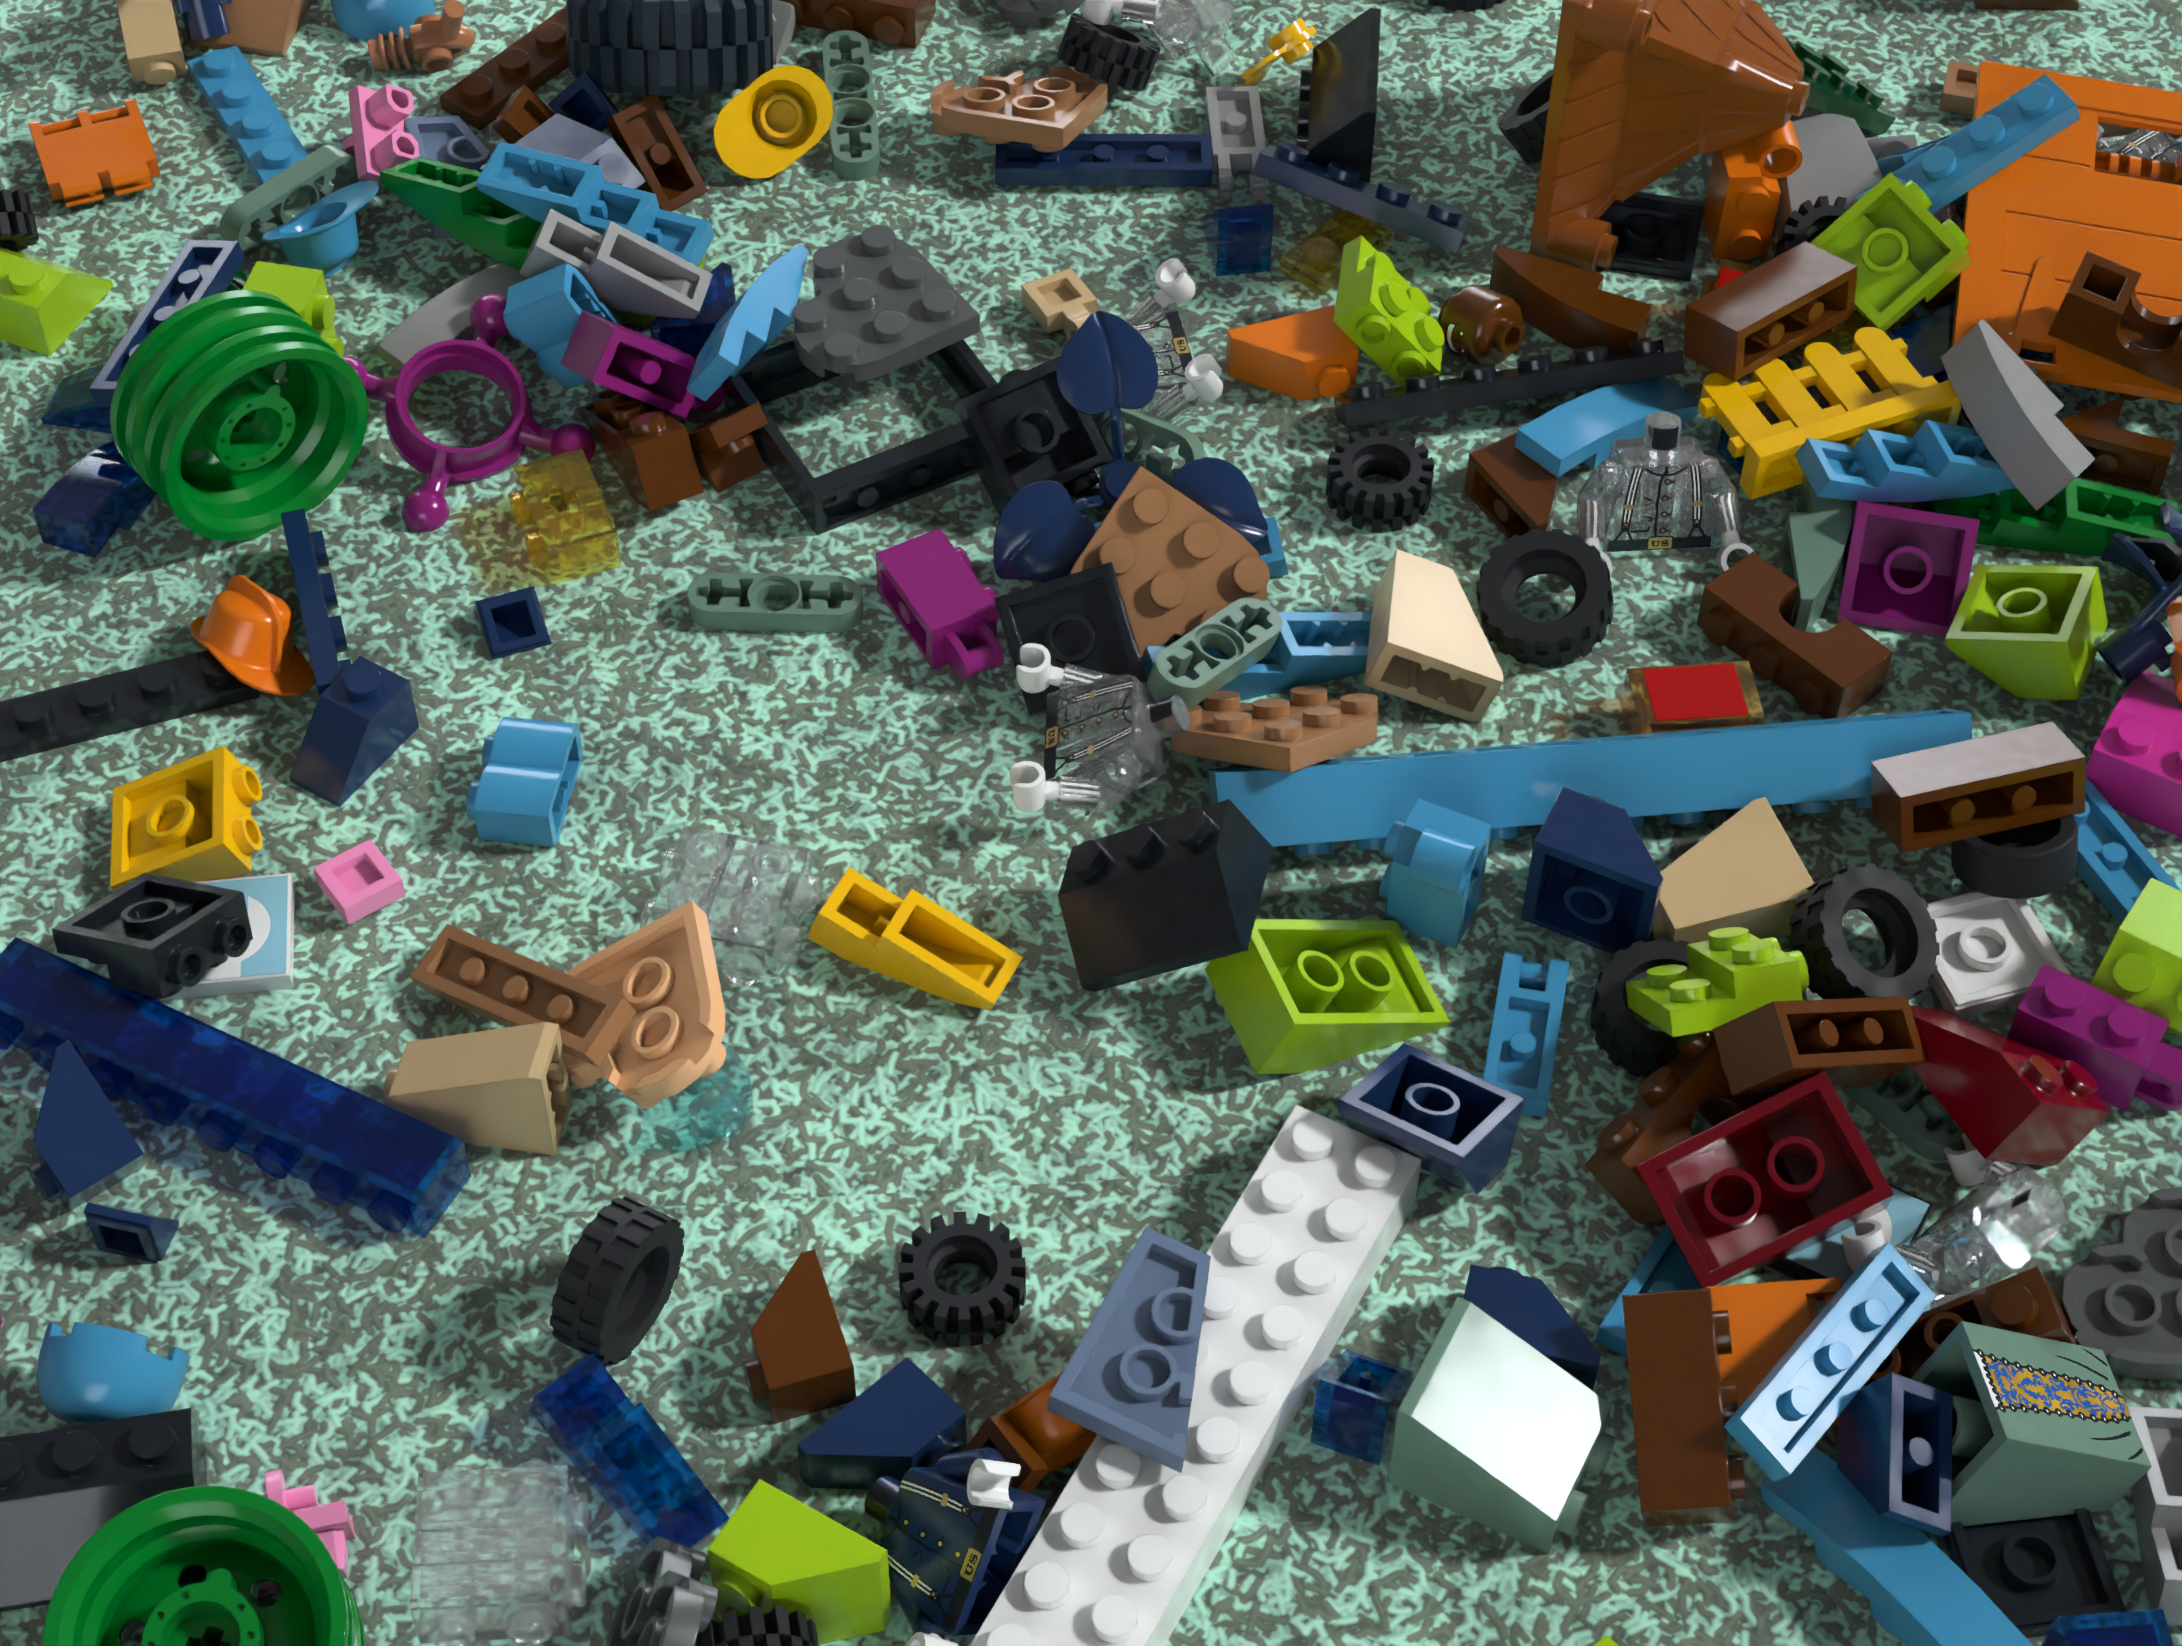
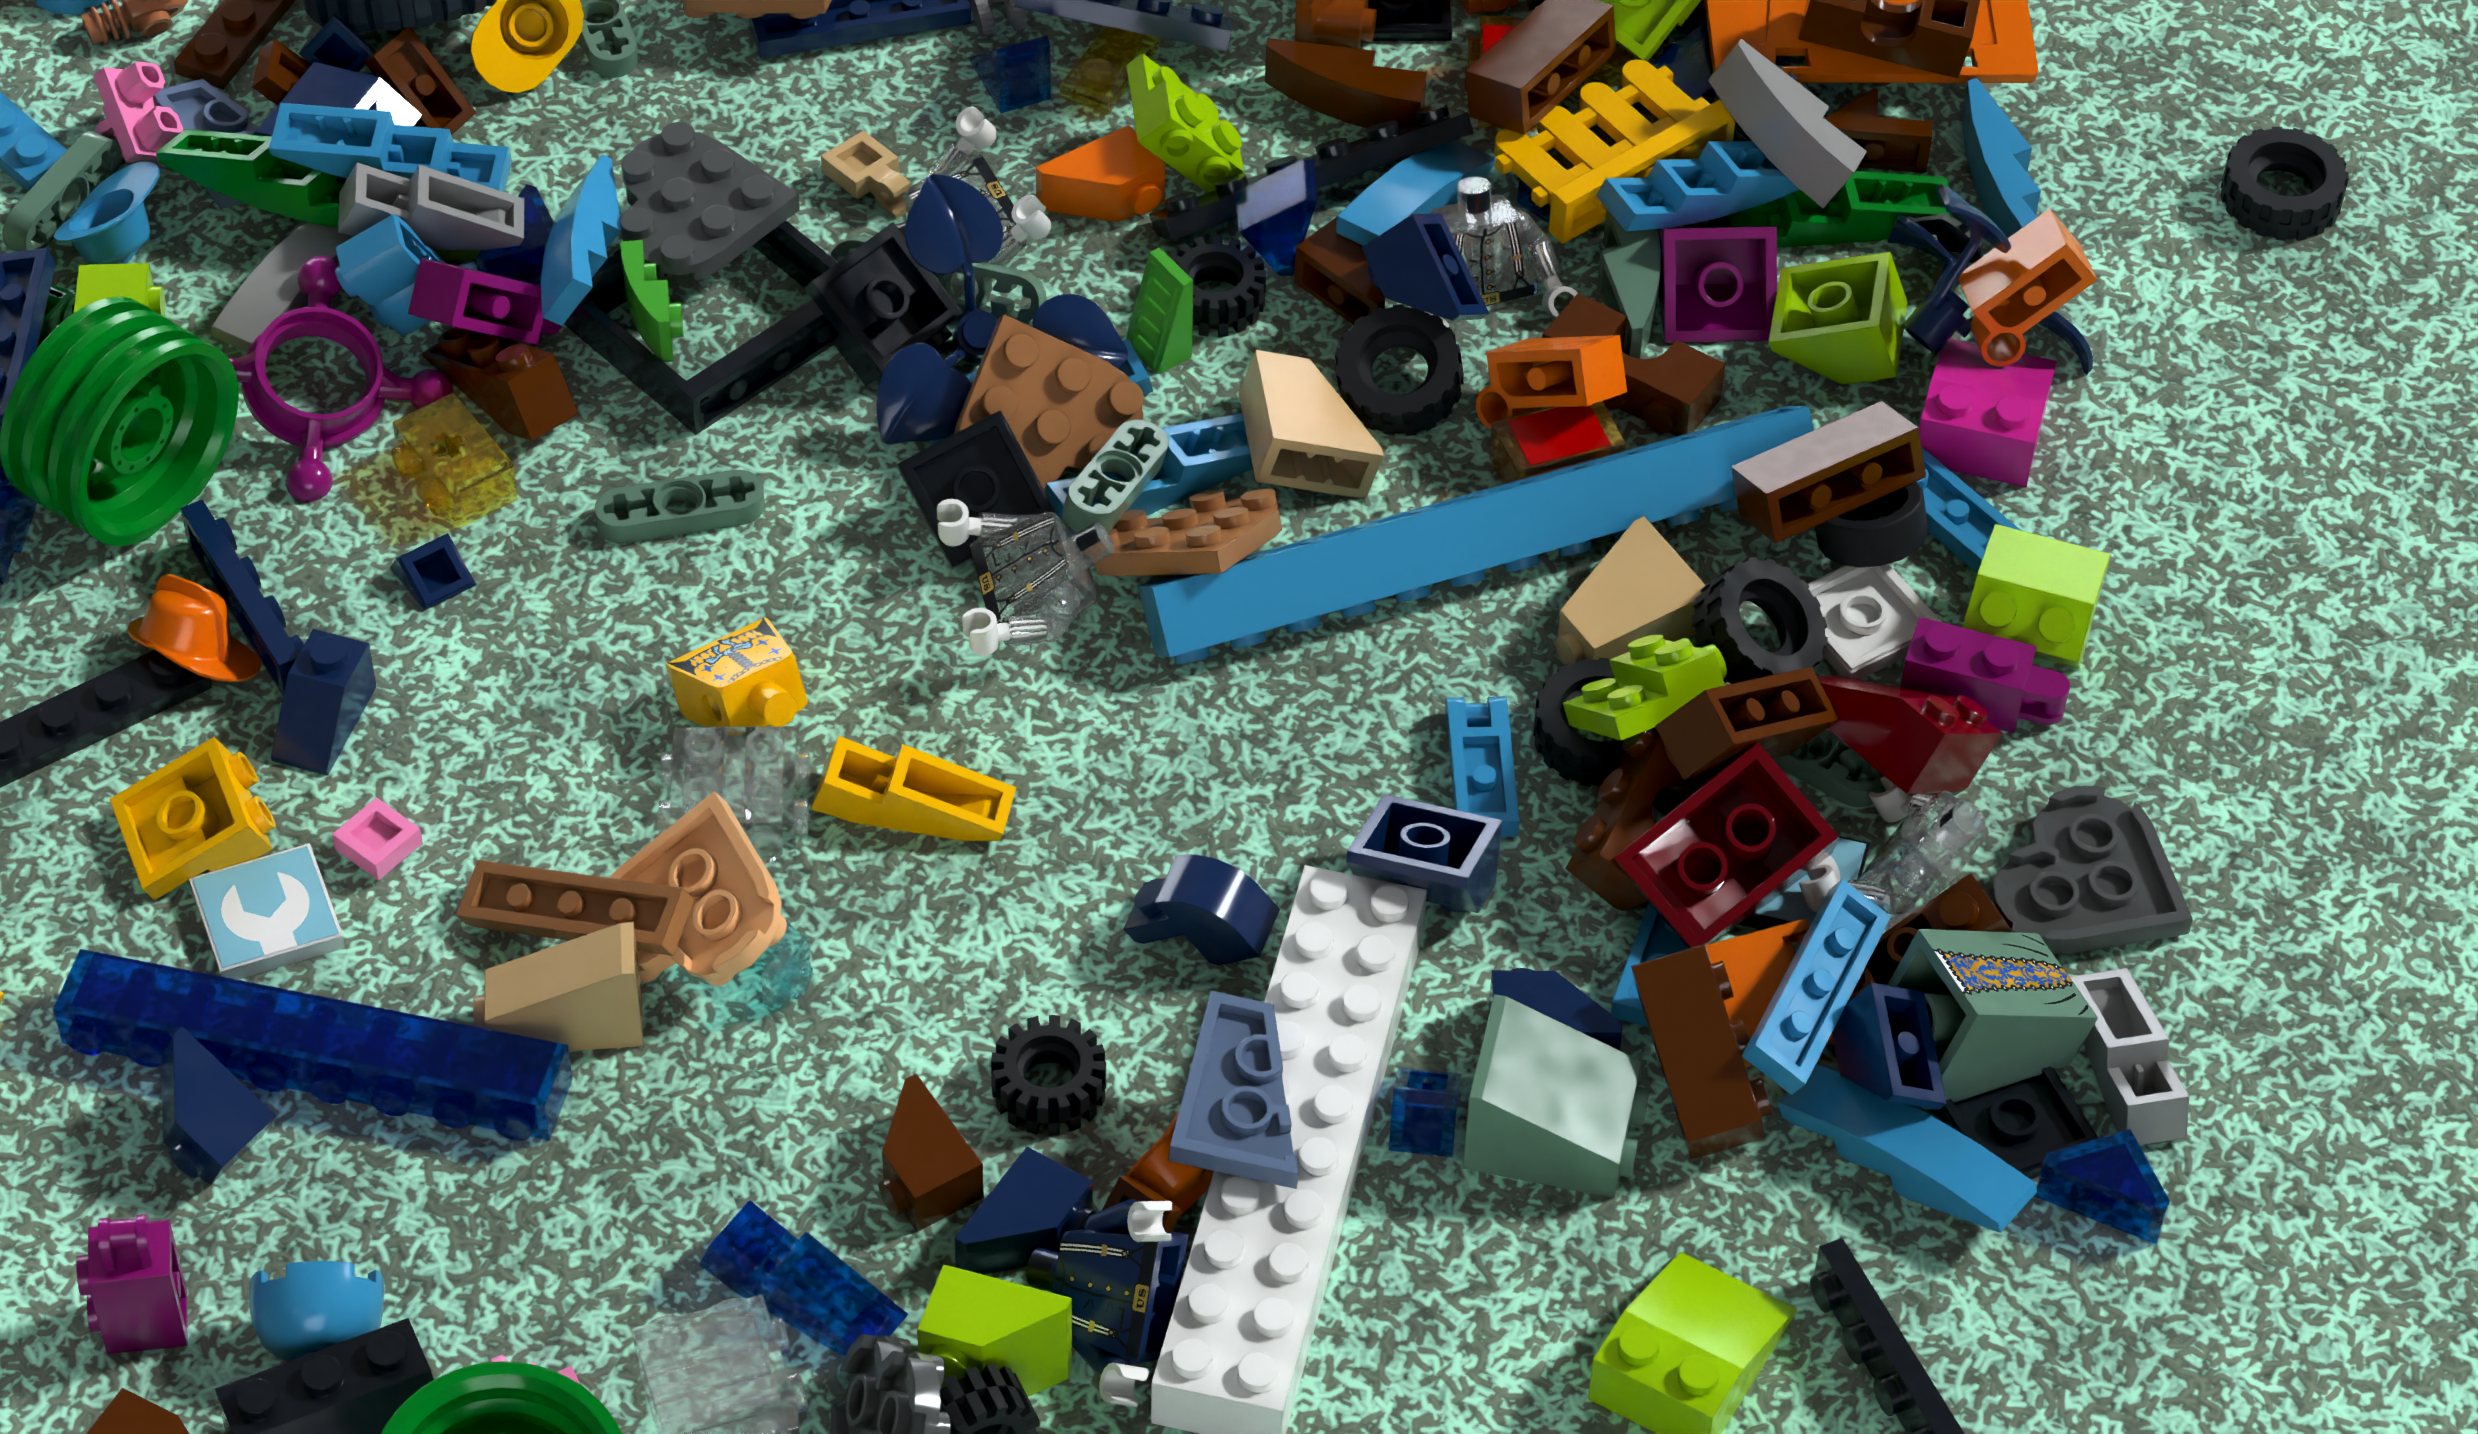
camera: 15 degrees left, 0 degrees up
black plate [52,873,253,999] -> none
dark blue slope [84,1203,179,1263] -> none
dark azure brick [466,717,583,847] -> none
black tyre [550,1197,685,1365] -> none
reddish brown slope [688,402,769,493] -> none
magenta brick [875,528,1004,680] -> none
black slope [1058,799,1273,992] -> none
lime slope [1205,919,1450,1074] -> none
dark azure hinge [1379,798,1492,949] -> none
reddish brown head [1438,285,1524,365] -> none
dark blue slope [1521,787,1663,954] -> none
none -> bright green slope [620,240,684,362]
none -> yellow torso [665,617,808,739]
none -> dark blue brick [1123,854,1280,965]
none -> bright green slope [1126,248,1193,374]
none -> clear blue slope [1236,159,1317,276]
none -> dark blue slope [1361,214,1490,321]
none -> orange hinge [1476,335,1627,431]

